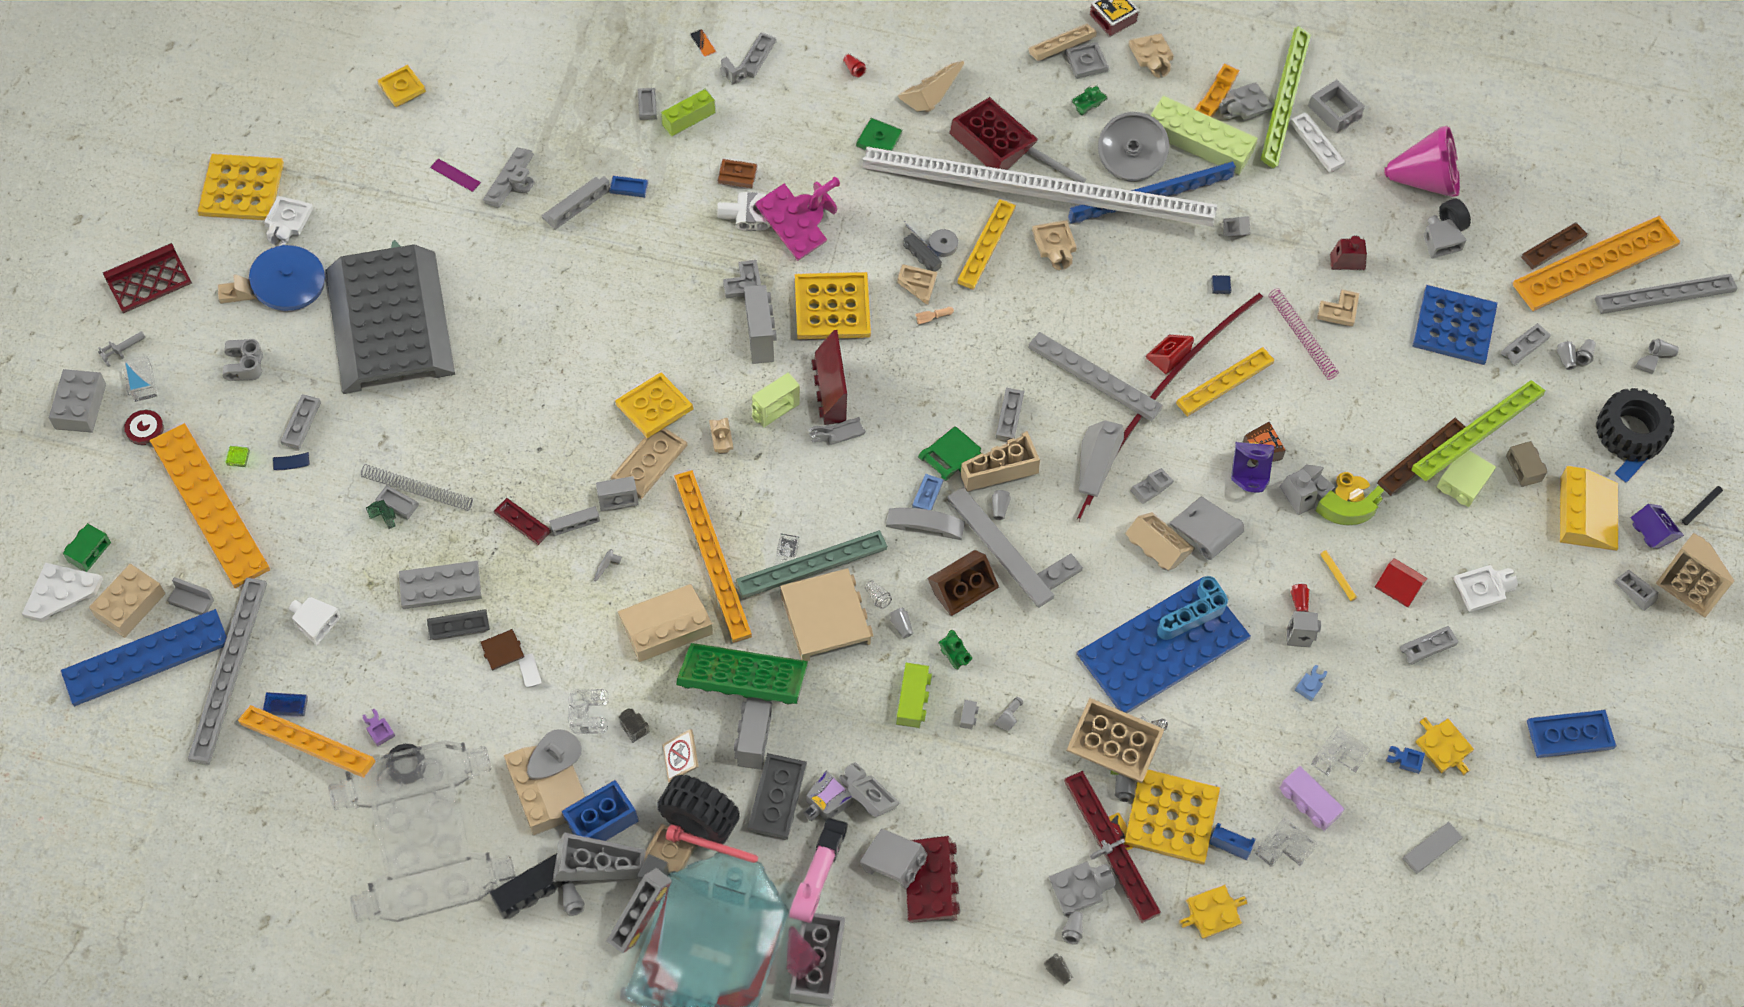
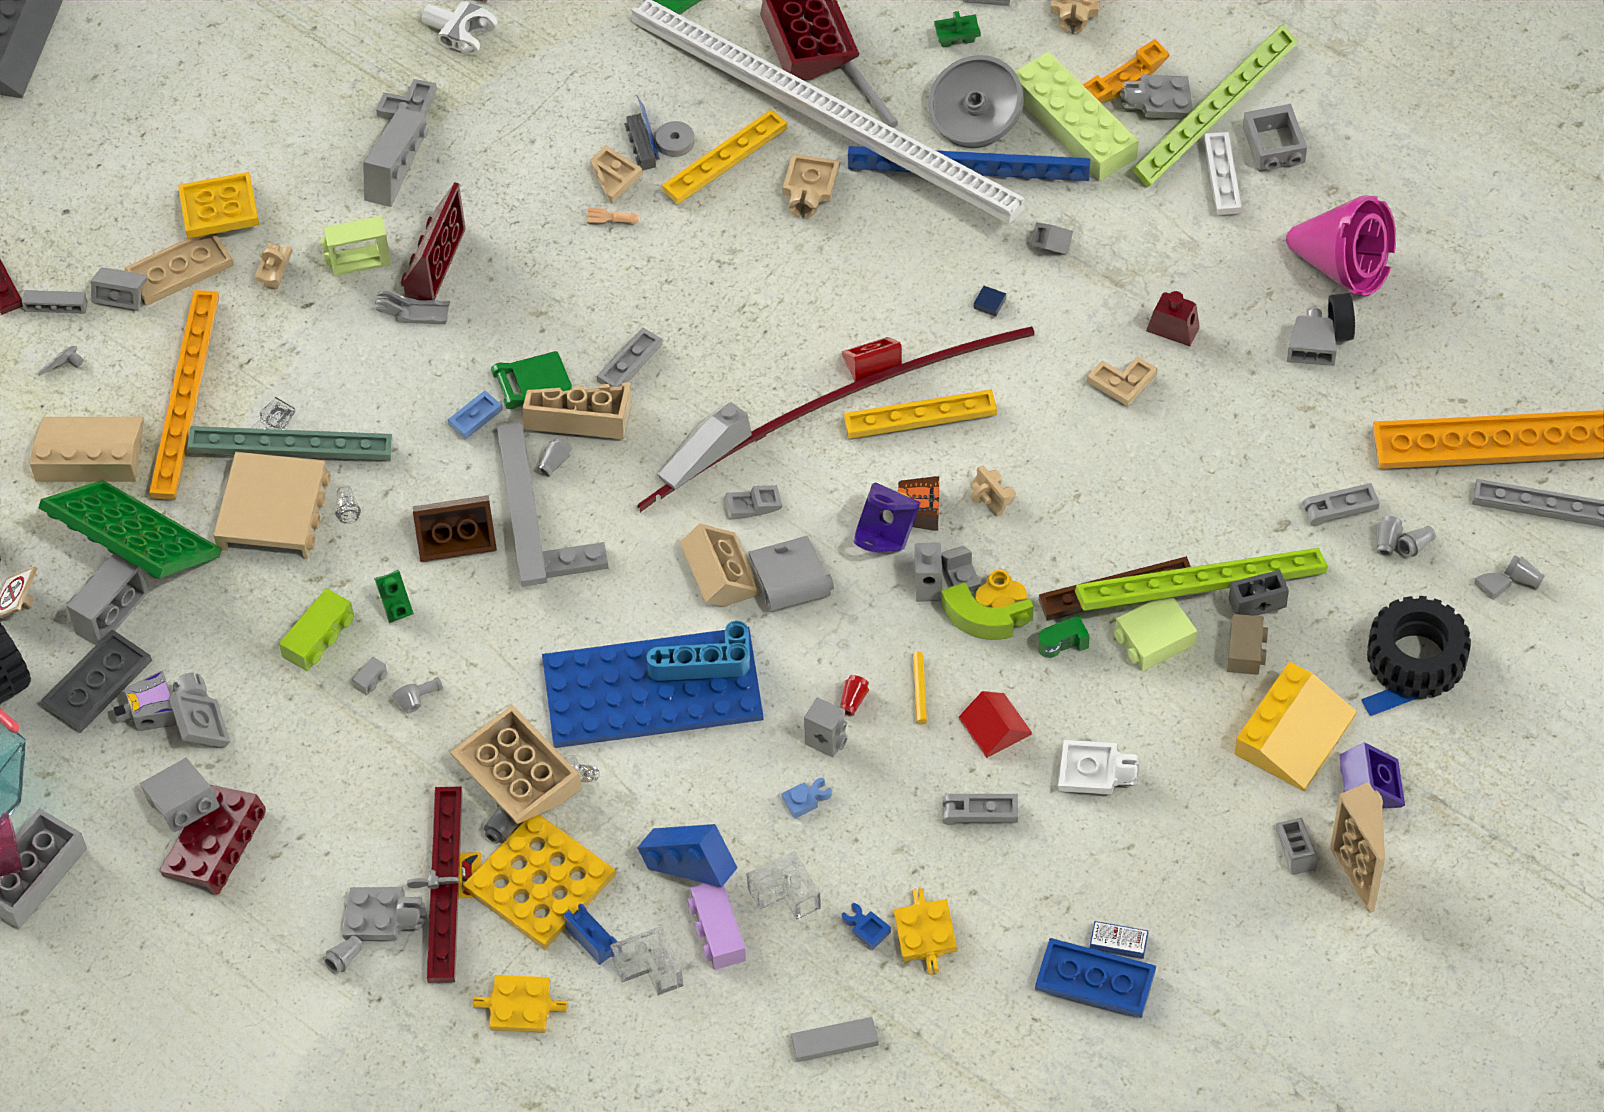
camera: 30 degrees right, 5 degrees down
dark pink plate [755,177,840,261] -> none
bright pink piece [789,817,848,923] -> none
yellow piece [795,272,871,339] -> none
light grey slope [886,508,965,540] -> none
light grey cone [889,608,913,638] -> none
light grey plate [1028,332,1163,421] -> none
clear smoke cone [1044,953,1073,986] -> none
piece [1268,288,1339,380] -> none
blue piece [1412,285,1498,365] -> none
reddish brown plate [1521,222,1588,270] -> none
black bar [1682,486,1723,525] -> none
none -> blue wedge [637,824,738,887]
none -> tan hips [970,465,1016,516]
none -> green leg [1038,615,1090,658]
none -> tile [1090,921,1149,959]
none -> dark grey brick [1229,570,1289,616]

